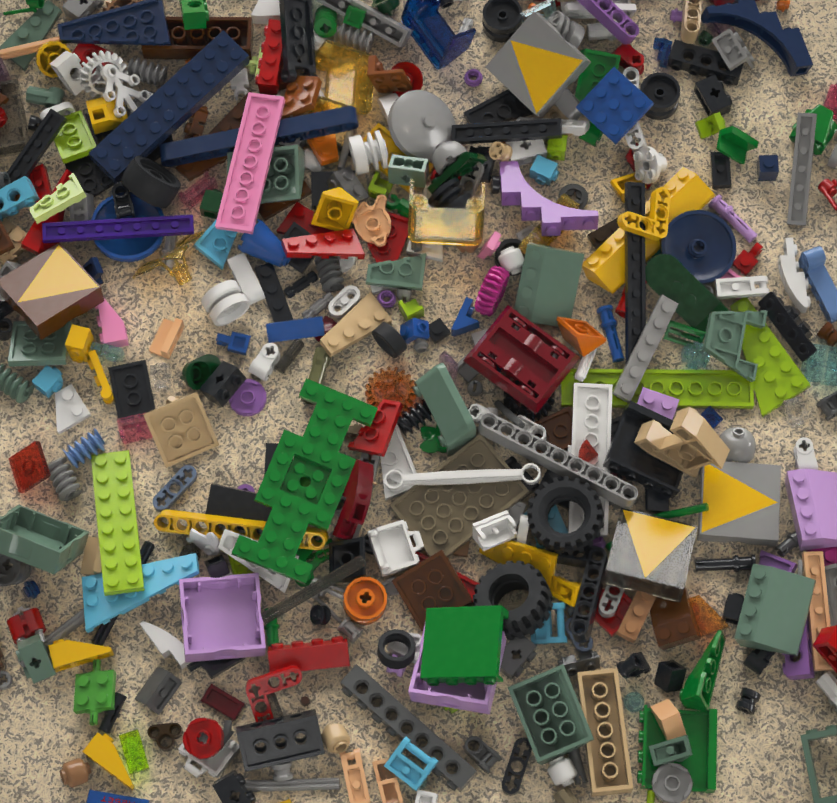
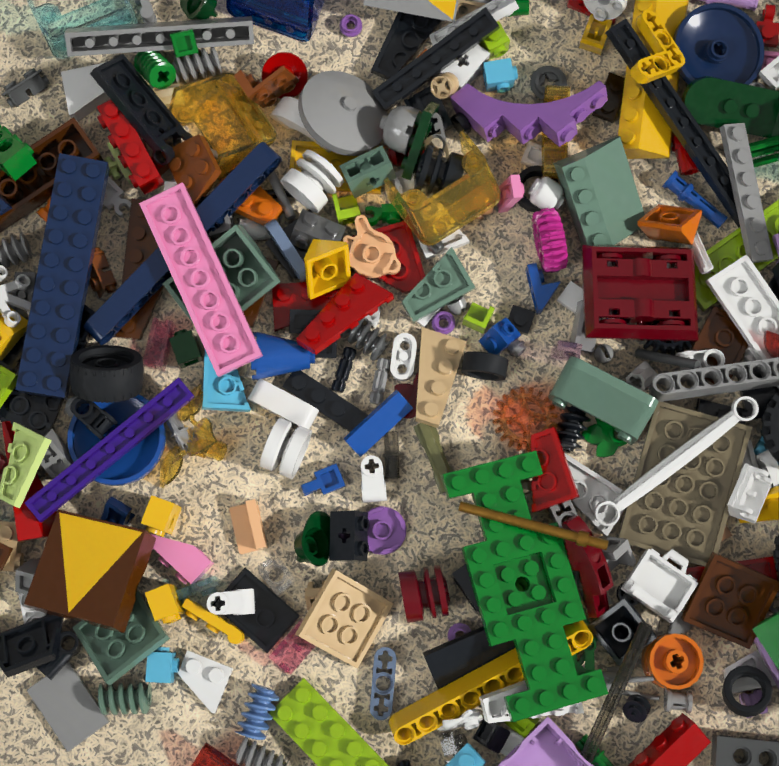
camera: 35 degrees left, 10 degrees up
none -> yellow brick [141,495,182,537]
none -> white piece [207,589,255,615]
none -> sand blue beam [264,219,306,283]
none -> dark red wheel [398,565,450,623]
none -> pearl gold bar [458,501,609,550]
none -> light grey panel [602,536,636,572]

